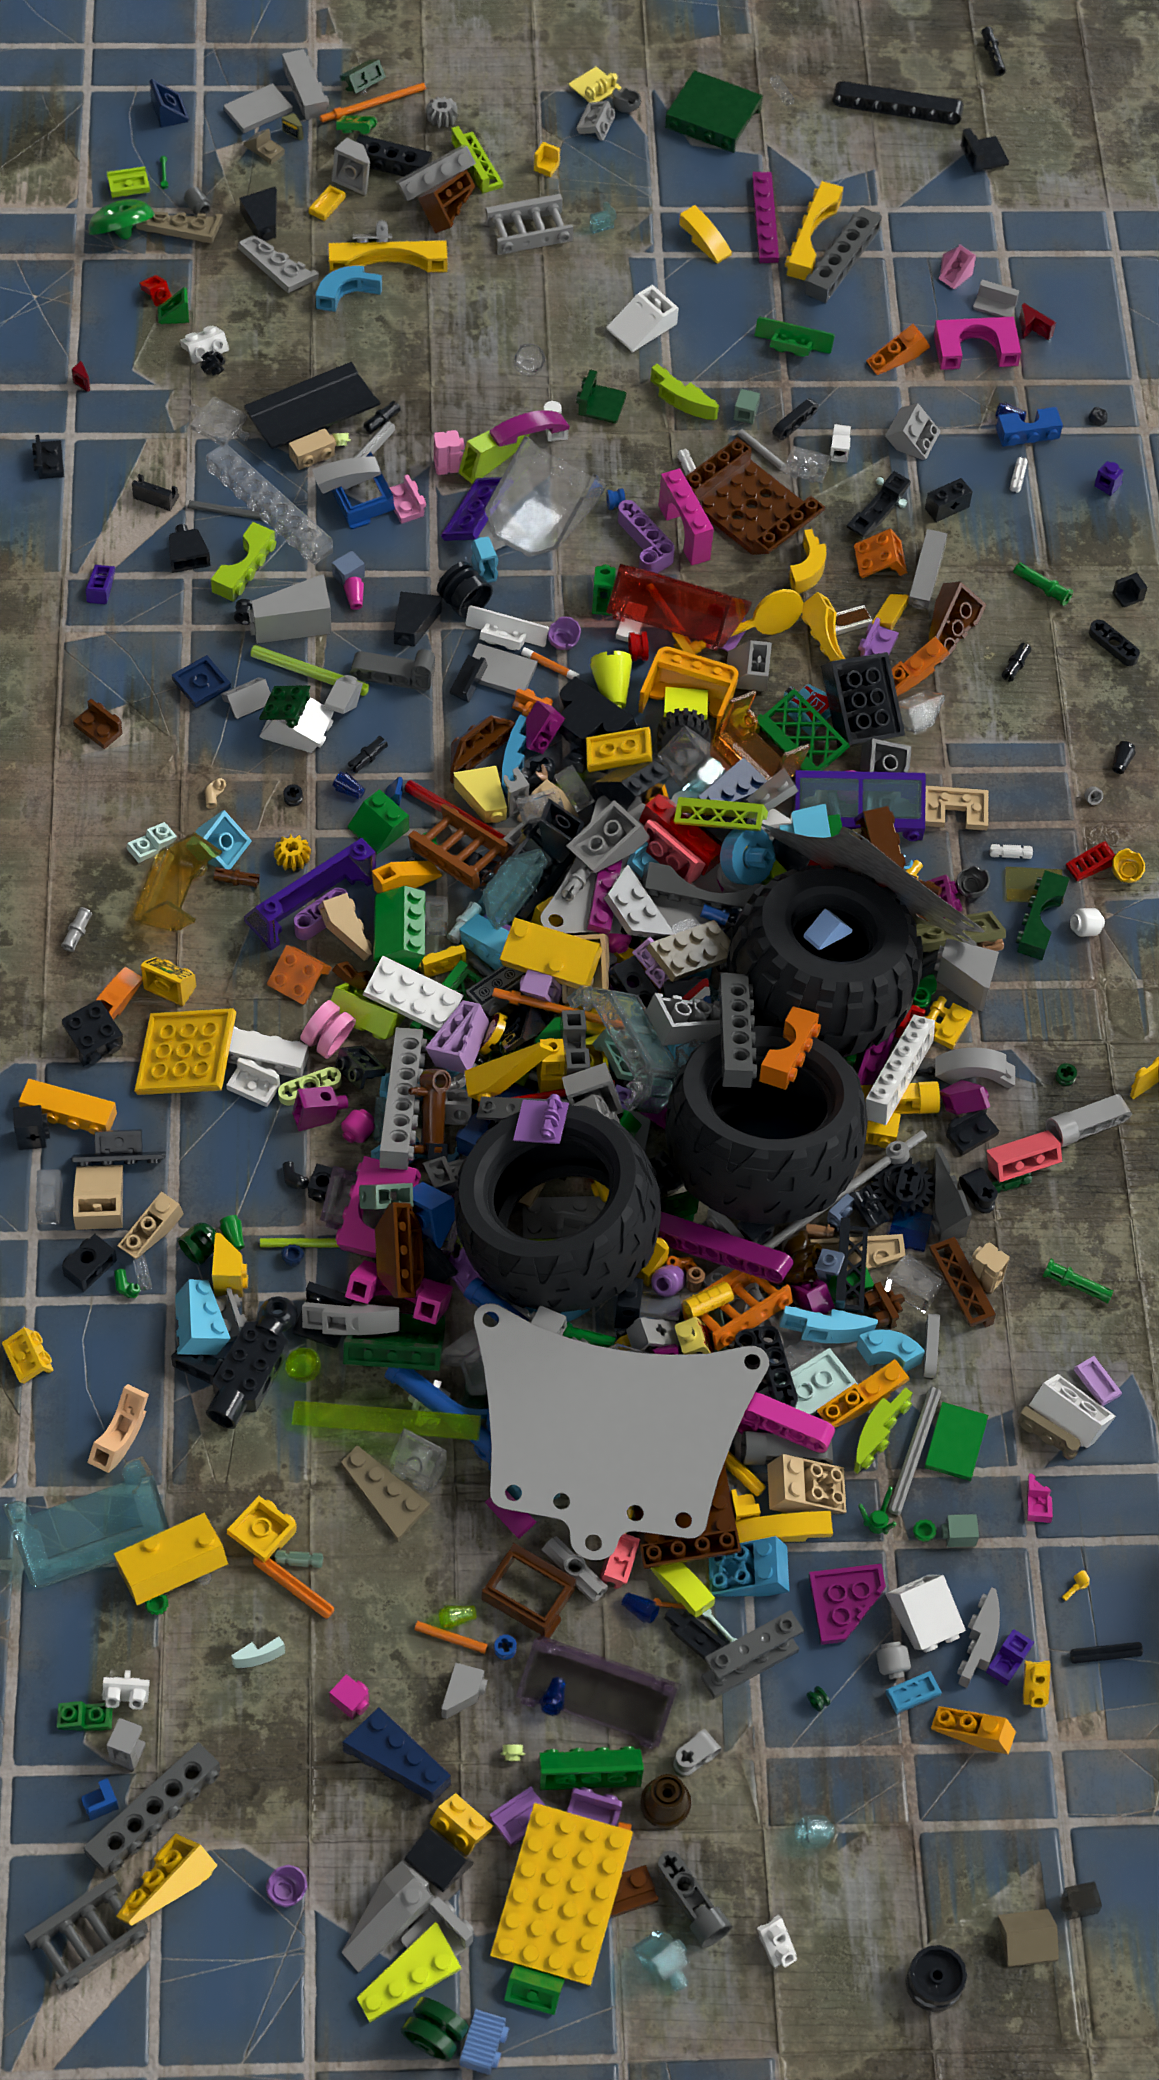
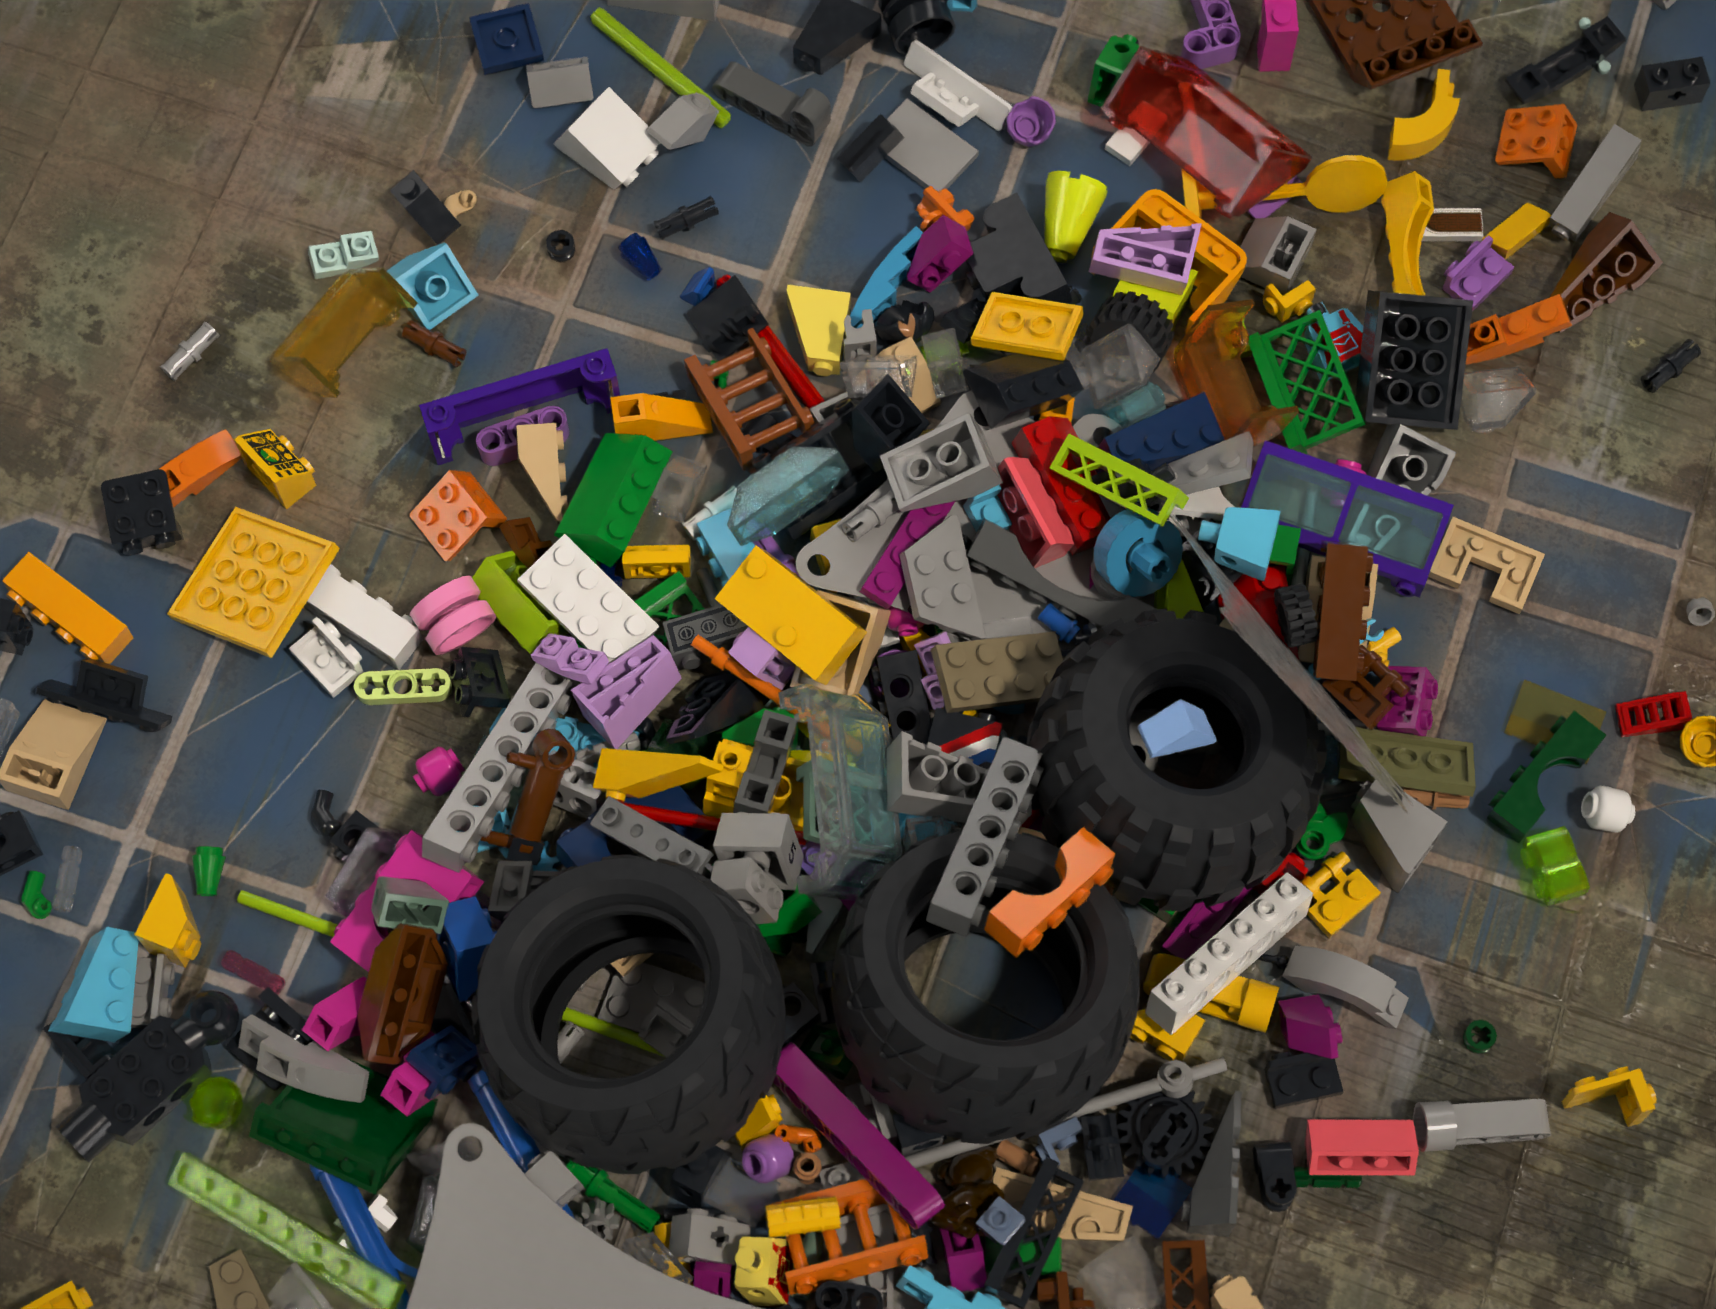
camera: 25 degrees right, 10 degrees up
reddish brown bracket [73,699,123,749] -> none
tan slope [117,1192,184,1259] -> none
dark green helmet [177,1223,217,1266] -> none
dark green hinge [259,685,311,728] -> none
yellow gear [273,833,311,871] -> none
dark blue piece [281,1244,304,1267] -> none
magenta torso [292,1086,348,1131] -> none
green slope [348,789,409,855] -> none
reddish brown wedge [450,715,515,784] -> none
yellow tile [479,1012,507,1055] -> none
medium lavender hinge [513,1094,569,1144] -> none
orange bar [521,647,580,679] -> none
red wheel [628,631,649,662] -> none
dark grey hair [956,866,990,899] -> none
white axle [990,844,1033,859] -> none
none -> clear pink axle [221,950,286,995]
none -> black slope [390,170,461,245]
none -> dark blue bracket [406,1024,479,1100]
none -> lavender slope [530,633,609,684]
none -> black hinge [686,275,769,361]
none -> lavender wedge [1089,223,1202,295]
none -> yellow bracket [1263,280,1316,323]
none -> clear neon green brick [1520,826,1590,907]

